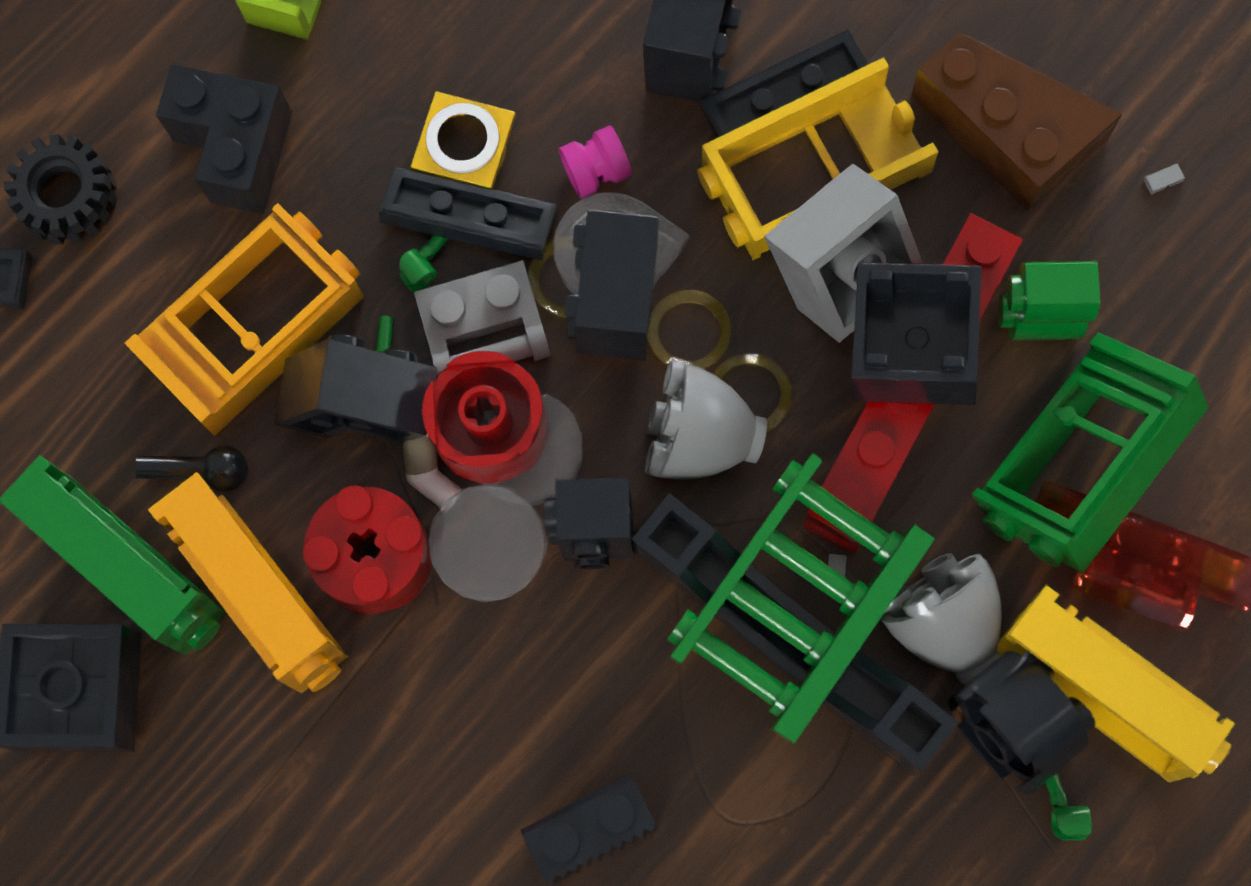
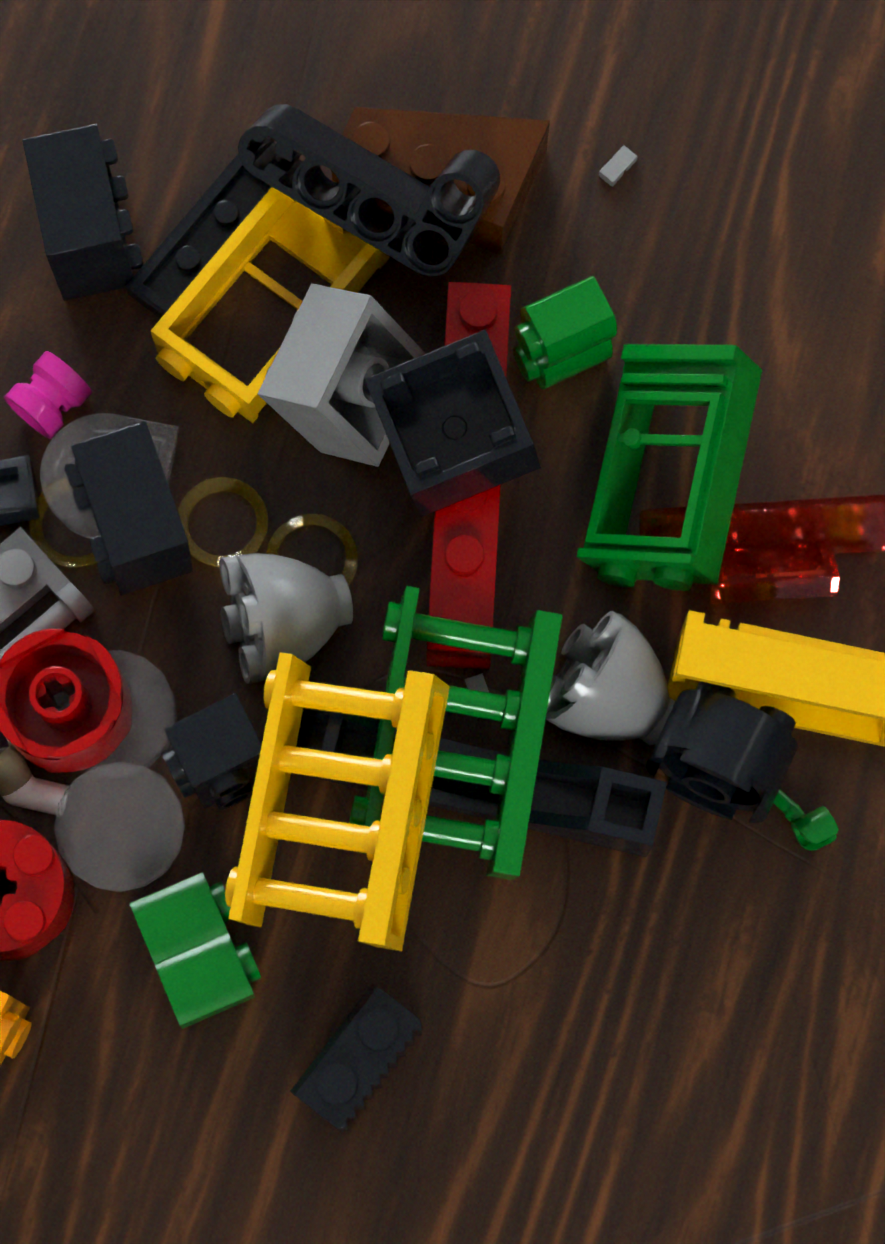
camera: 35 degrees left, 0 degrees up
none -> green brick [129,872,262,1029]
none -> yellow fence [225,652,450,951]
none -> black beam [238,104,501,276]

